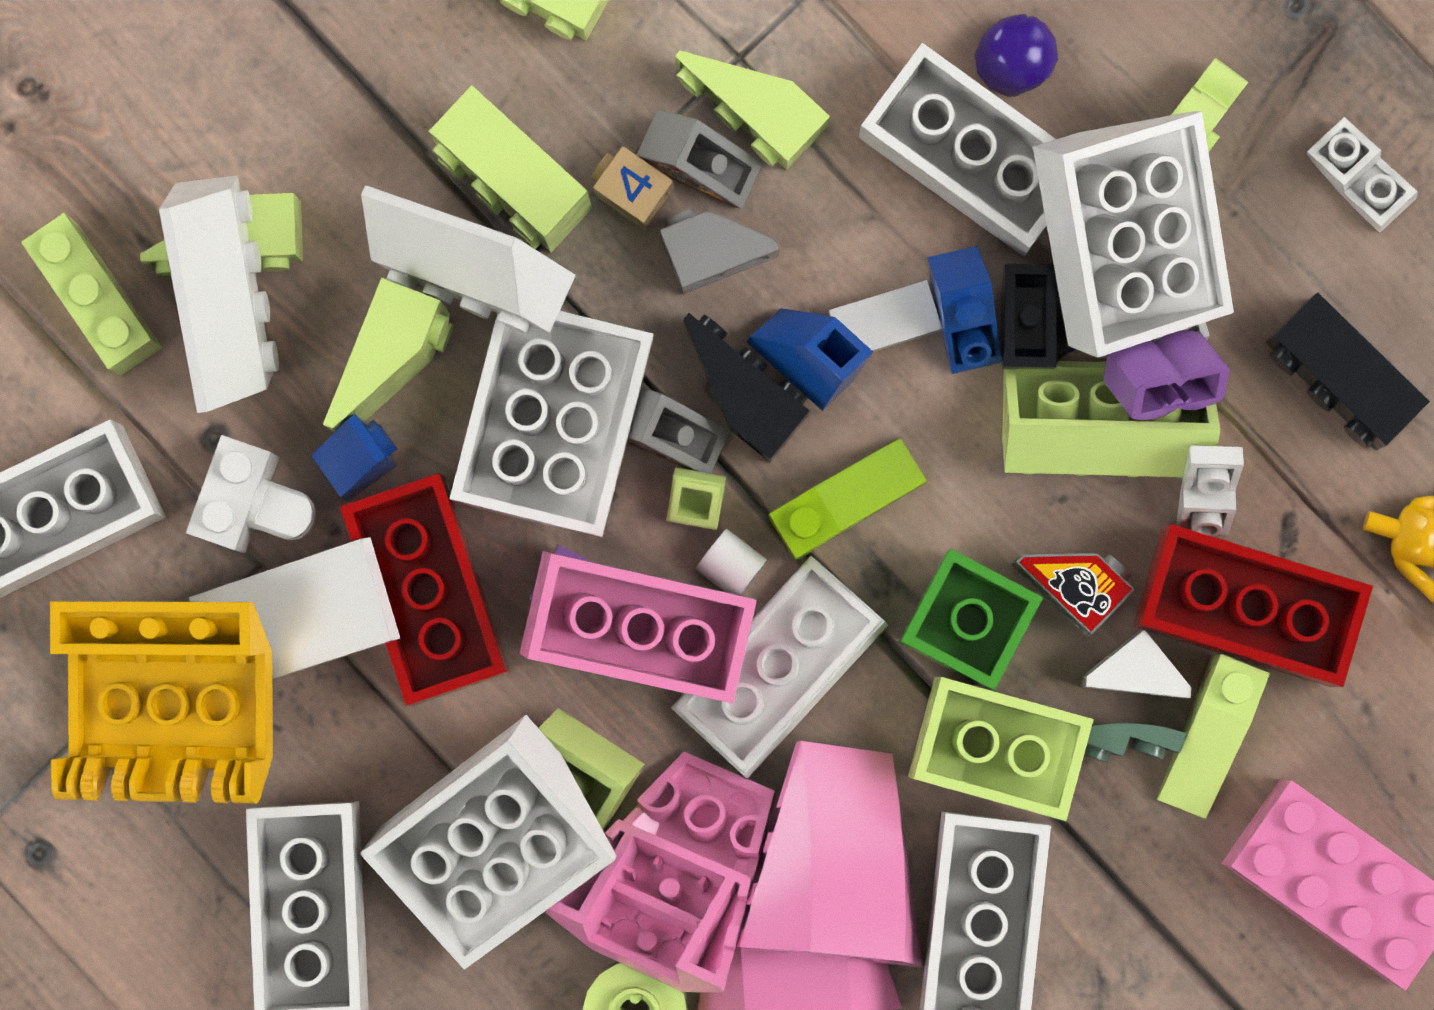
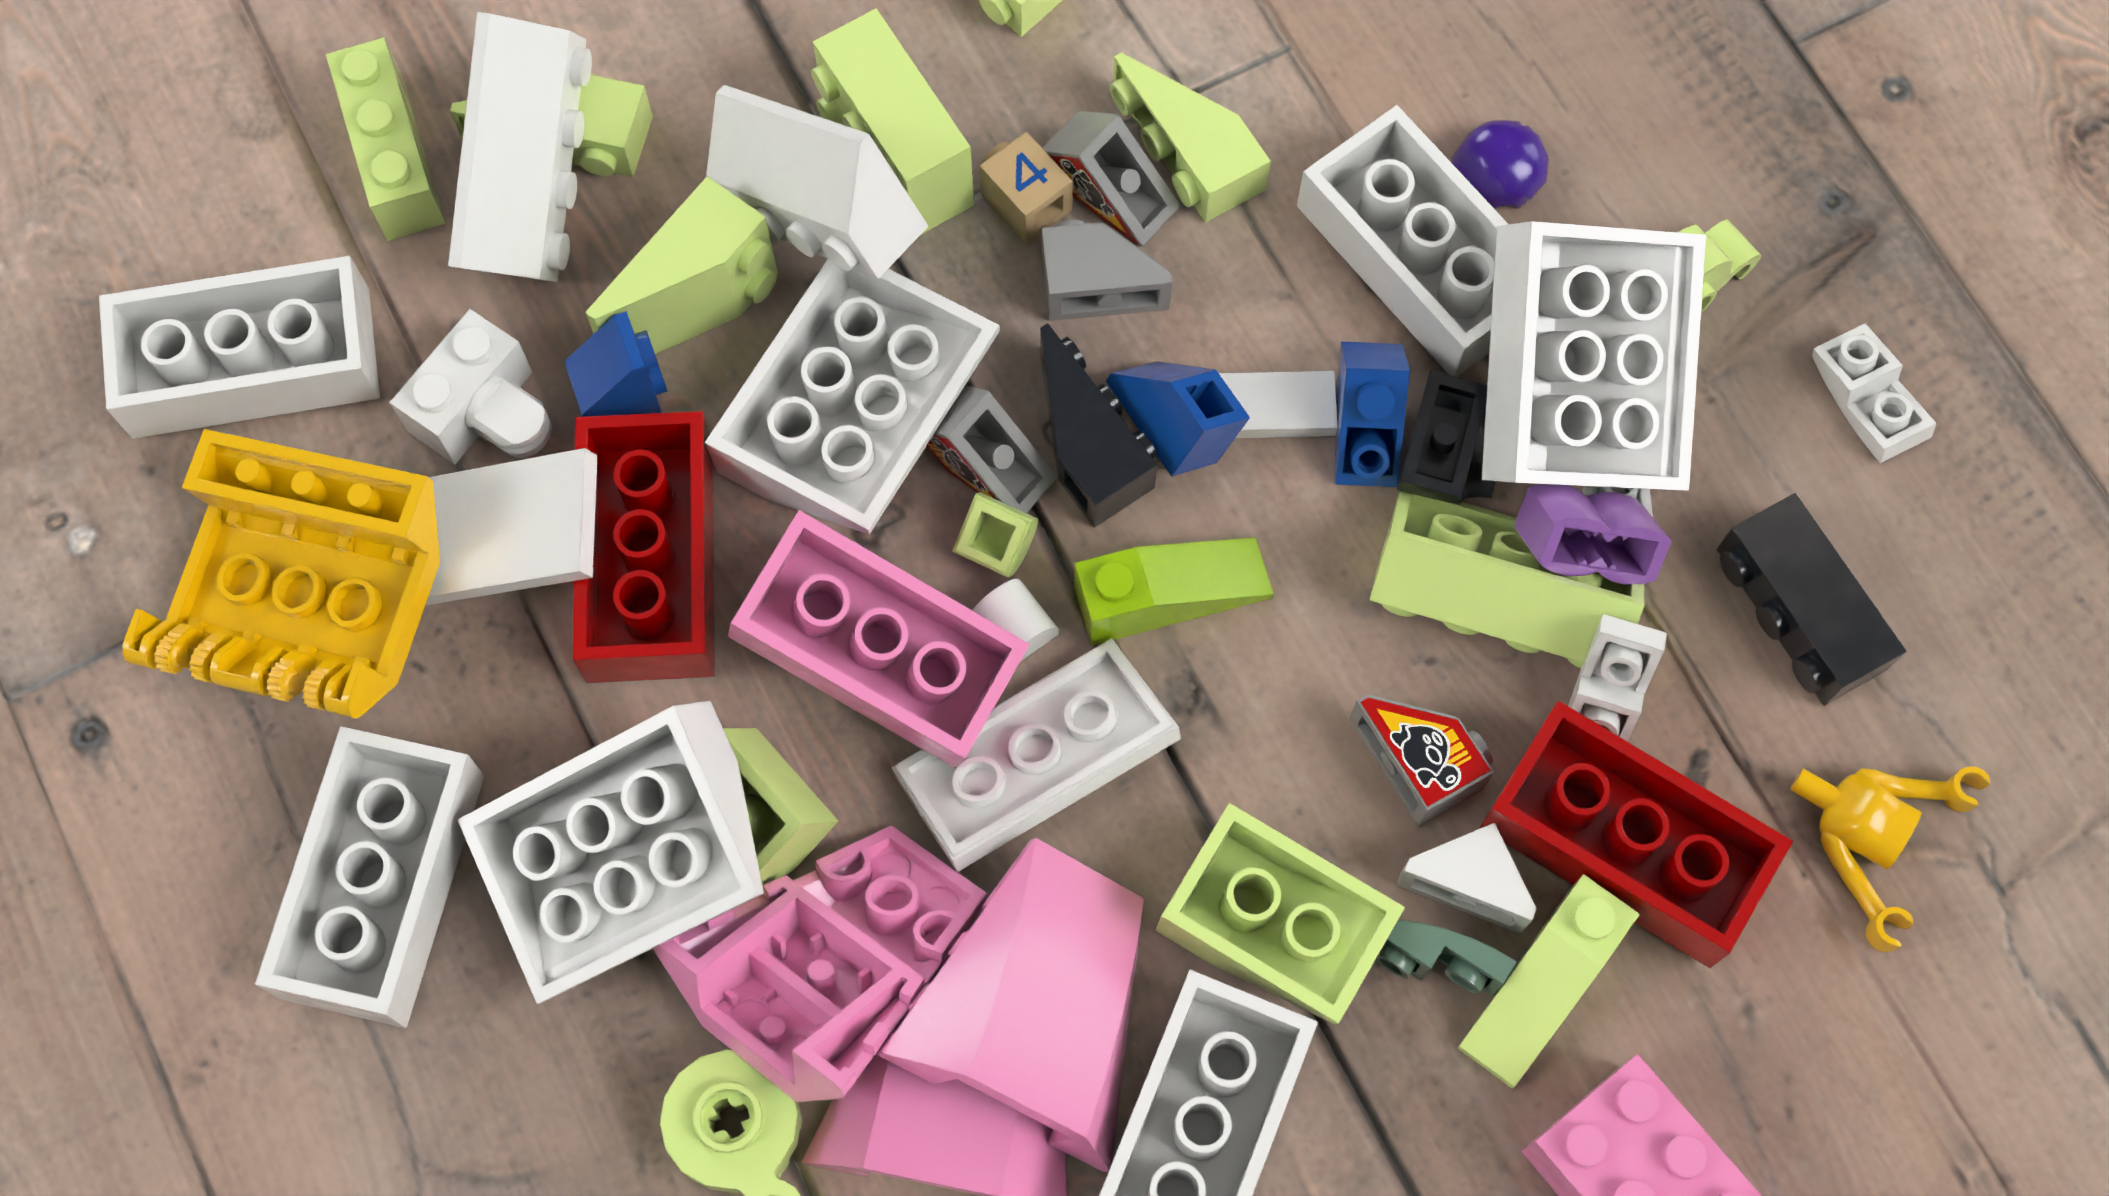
camera: 10 degrees right, 15 degrees down
bright green brick [898,548,1044,691] -> none

